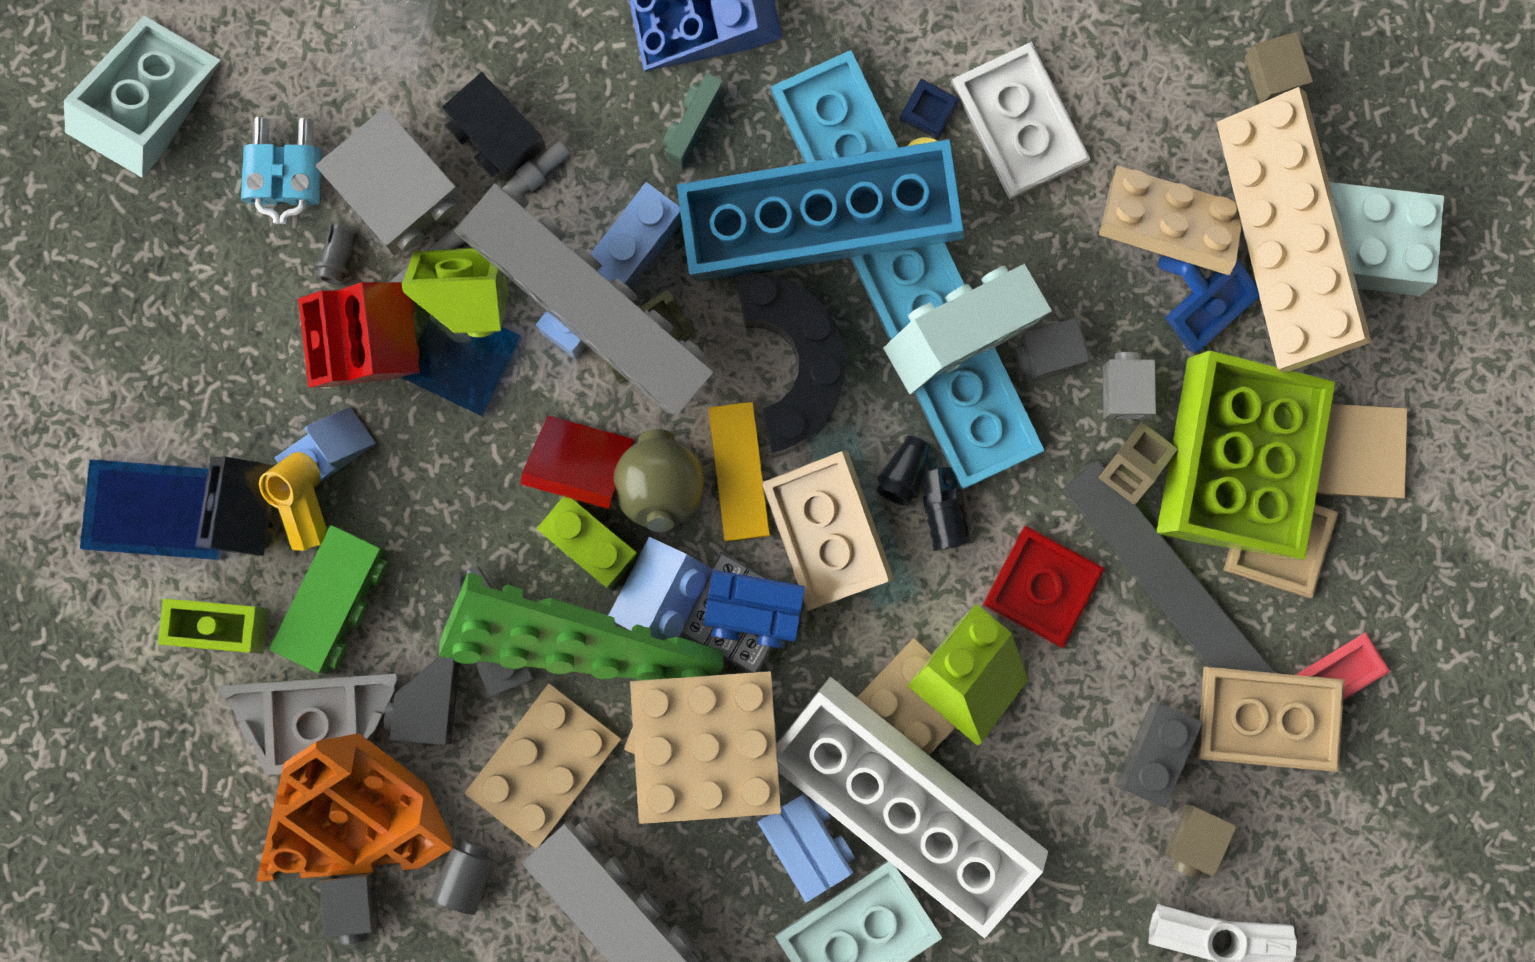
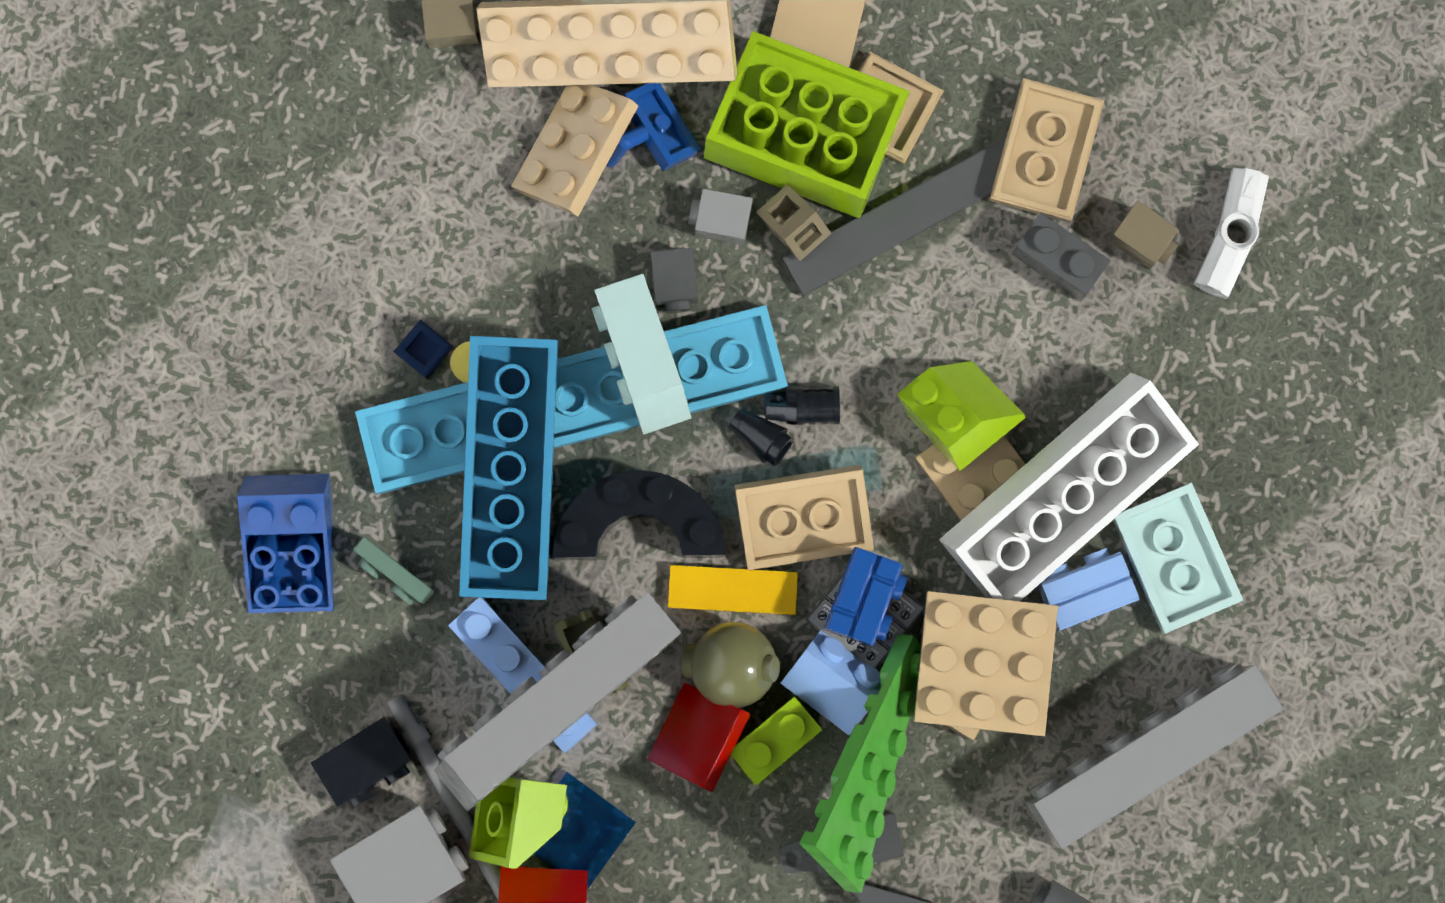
camera: 80 degrees left, 0 degrees up
tan plate [464,683,622,849] -> none
white tile [951,42,1091,200] -> none
red tile [982,525,1105,649] -> none
coral tile [1295,632,1390,700] -> none

